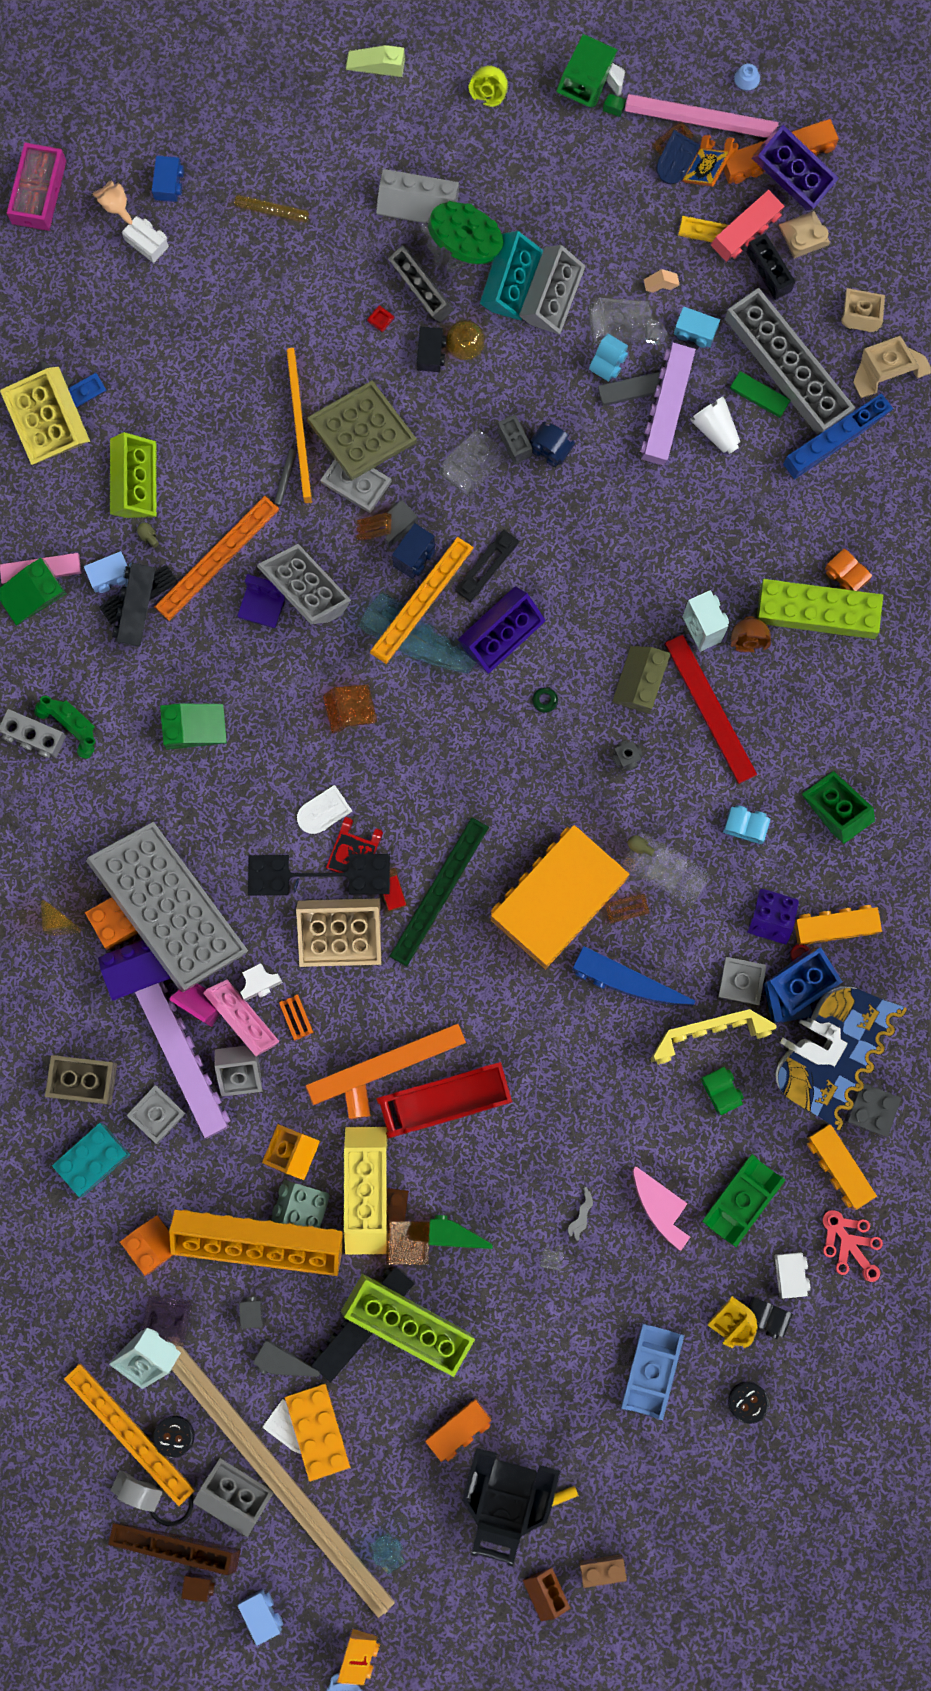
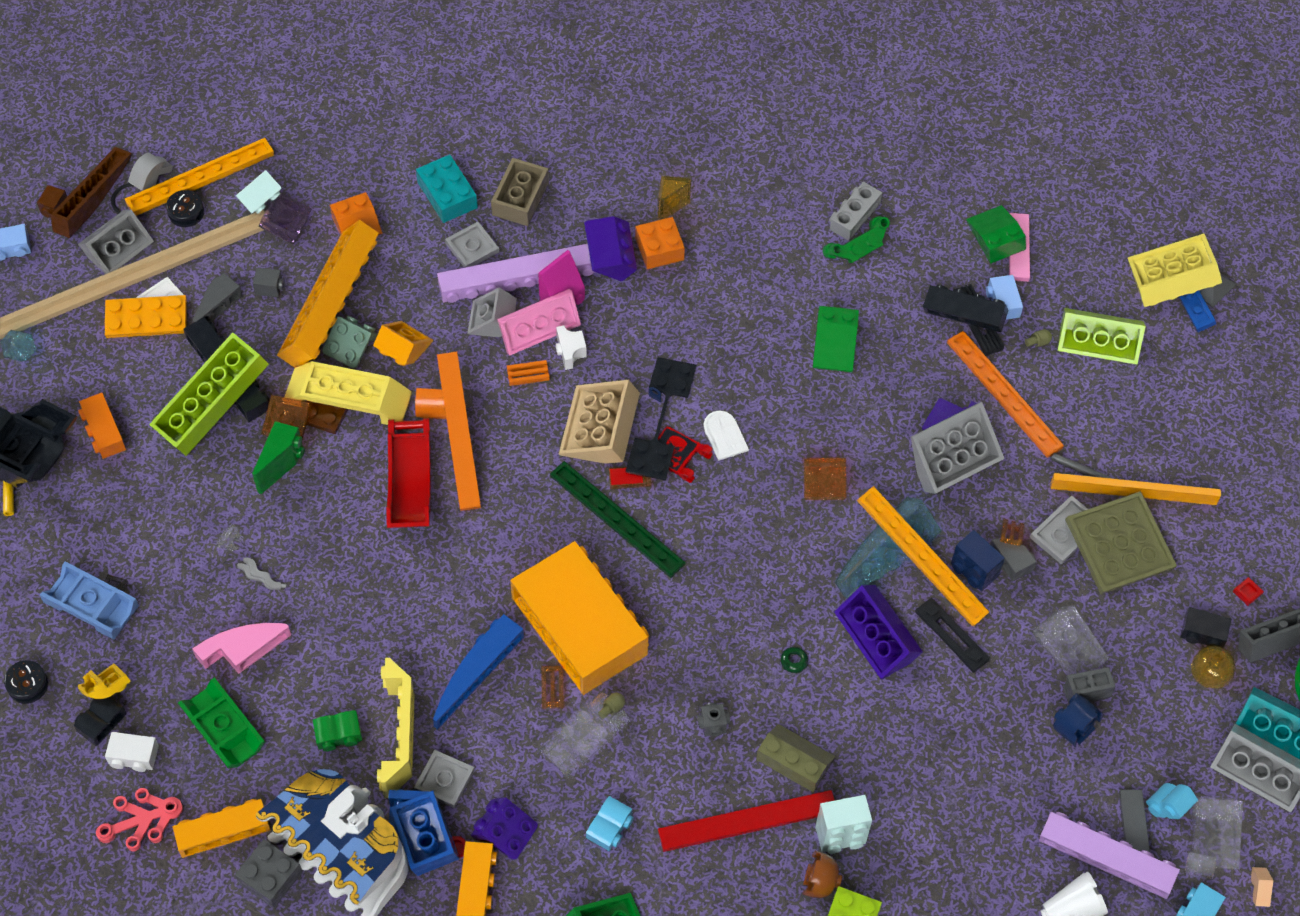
camera: 100 degrees right, 20 degrees down
light grey plate [86,822,248,992] -> none

